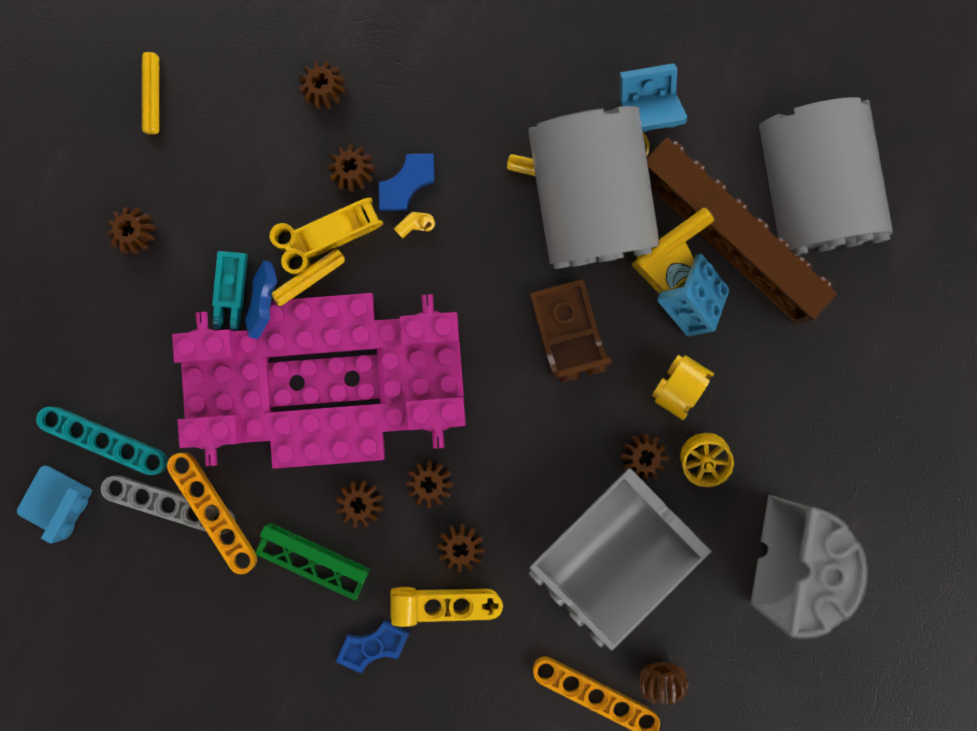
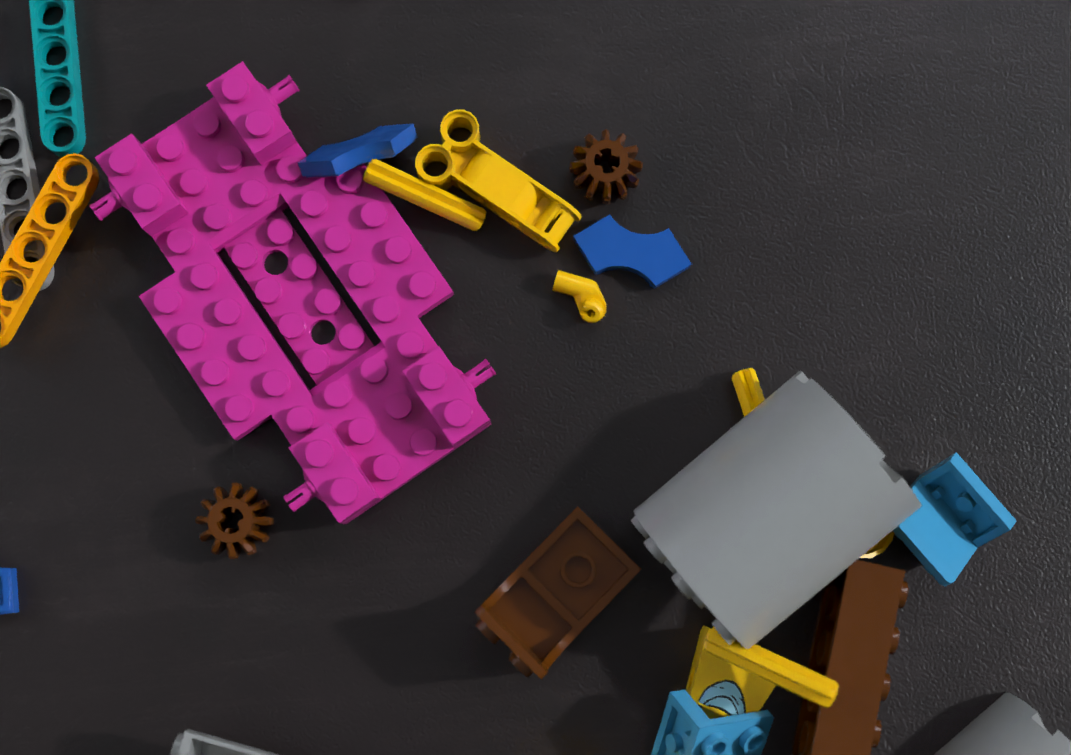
camera: 55 degrees right, 5 degrees down
teal hinge [212,251,248,331] -> none
green fence [256,523,371,601] -> none
reddish brown gear [299,61,346,110] -> none
reddish brown gear [336,480,384,528] -> none
yellow piece [390,587,503,627] -> none
reddish brown gear [437,524,485,573] -> none

